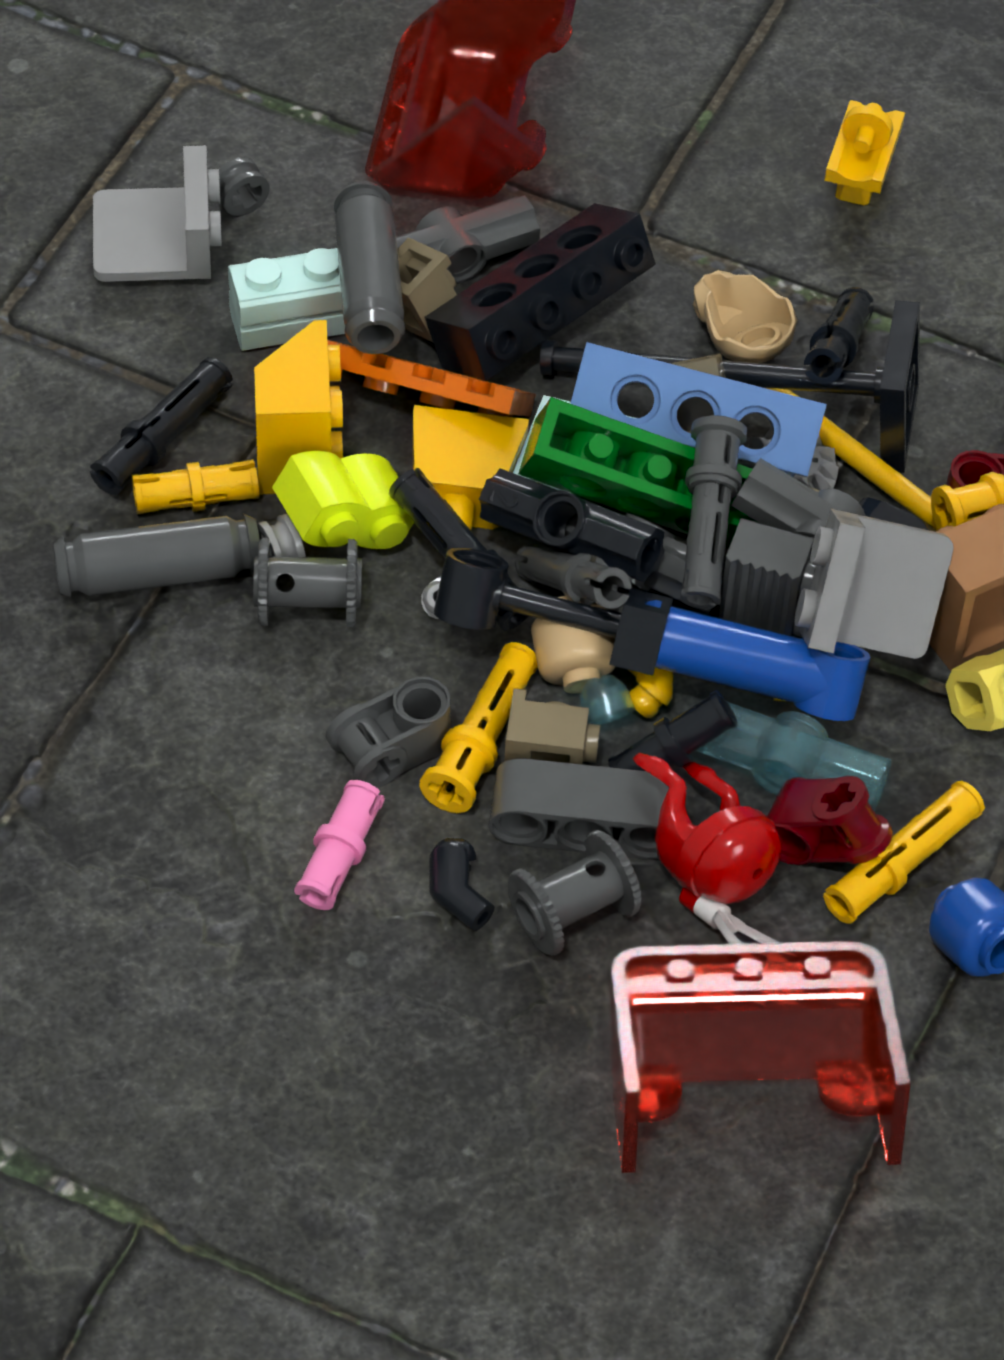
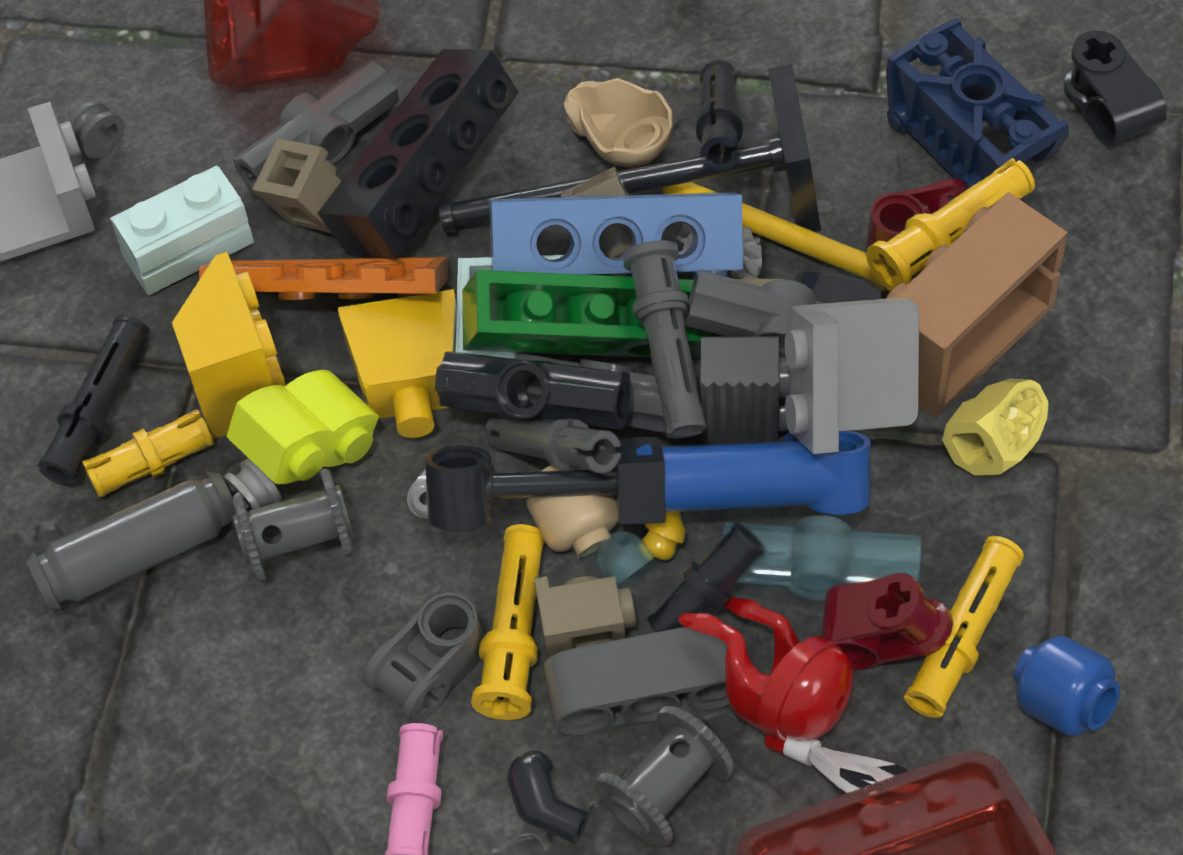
camera: 10 degrees left, 5 degrees up
dark grey axle [334,181,405,354] -> none
black pin [389,468,528,631] -> none

